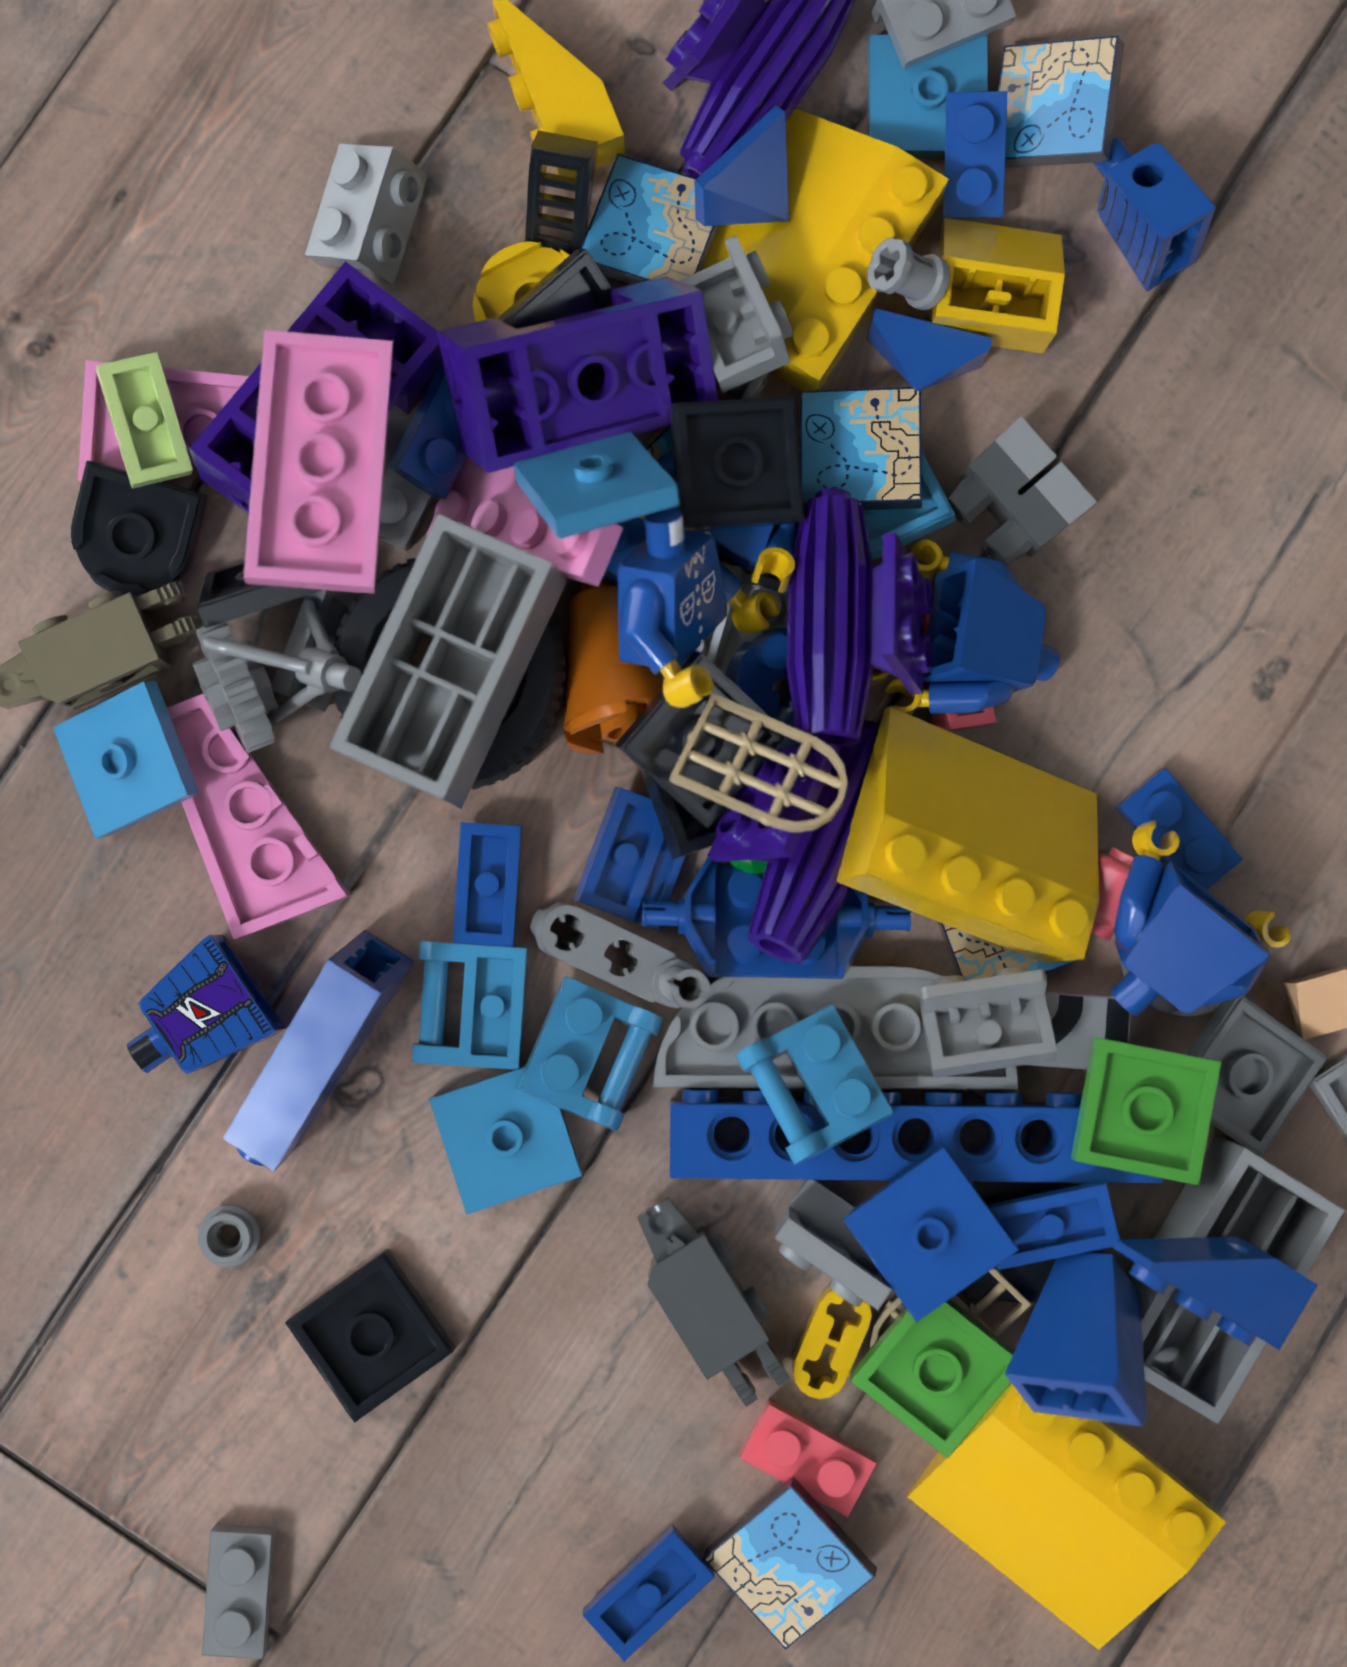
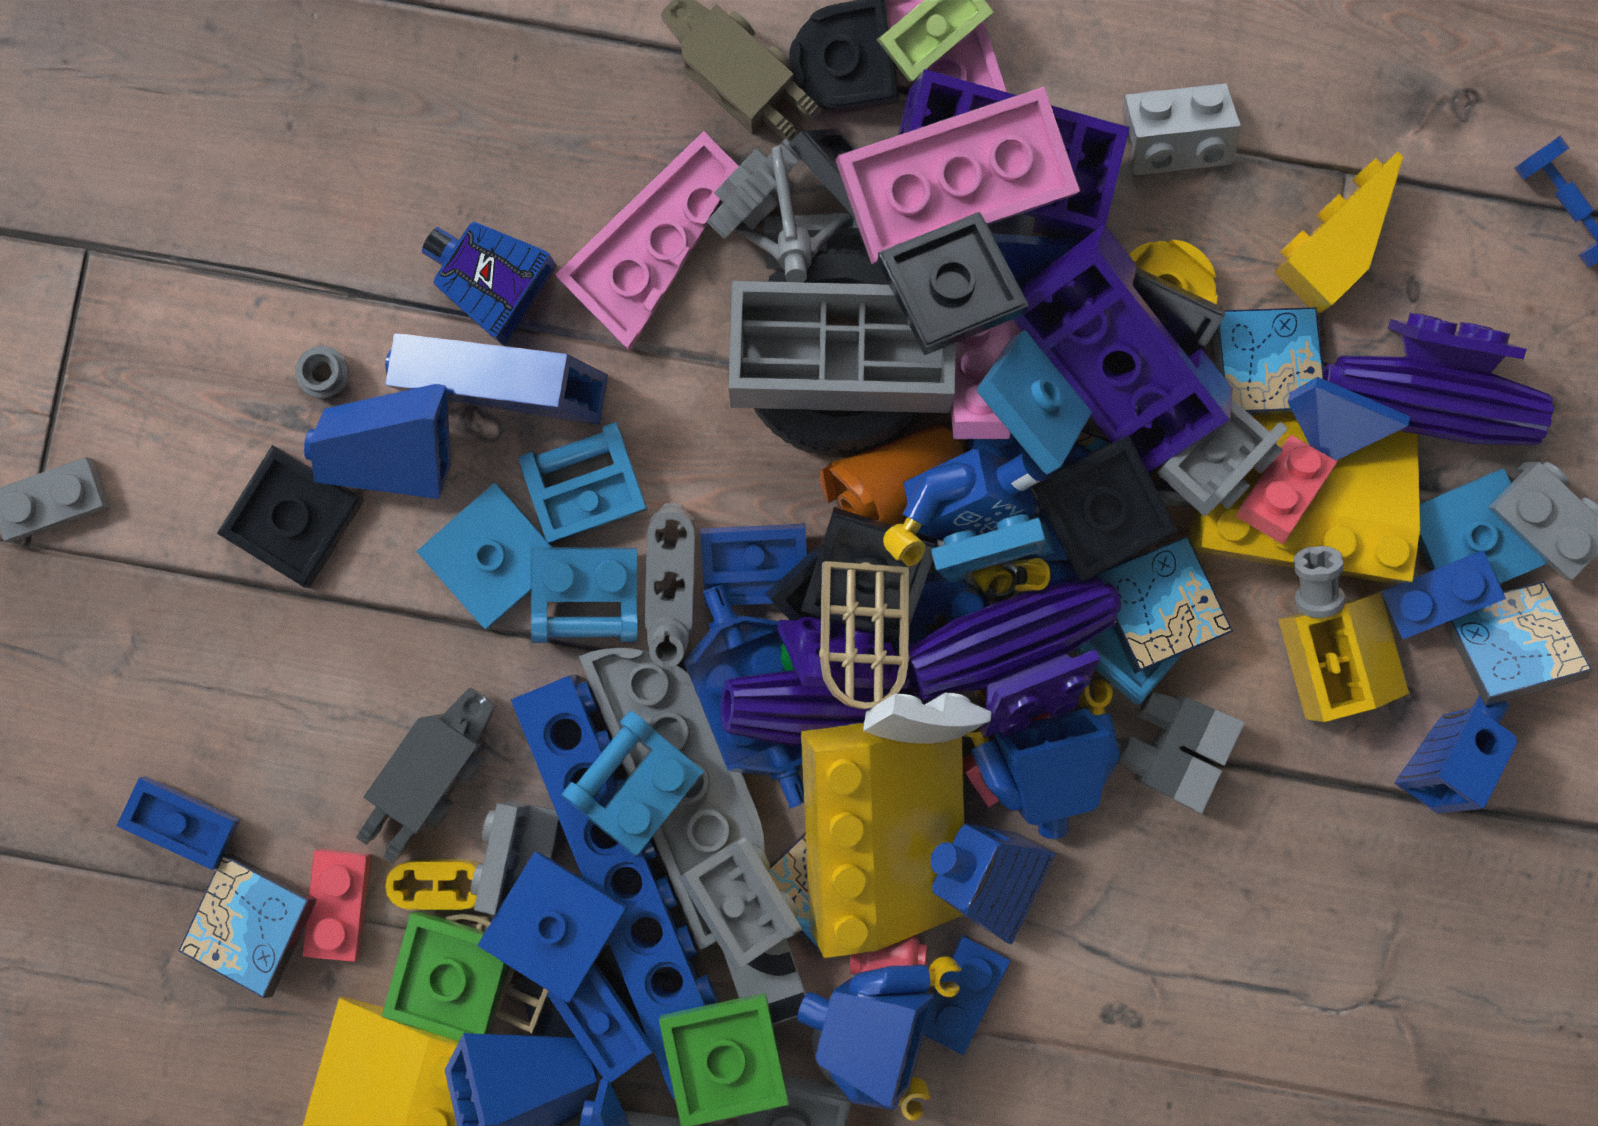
camera: 70 degrees right, 0 degrees up
dark azure plate [53,681,200,839] -> none
blue plate [453,822,523,947] -> none
black slope [525,130,598,255] -> none
blue slope [866,308,993,392] -> none
none -> blue slope [304,384,451,499]
none -> white slope [863,692,991,744]
none -> black tile [877,212,1029,356]
none -> dark azure plate [931,515,1055,583]
none -> blue torso [931,823,1056,945]
none -> coral plate [1236,434,1338,544]

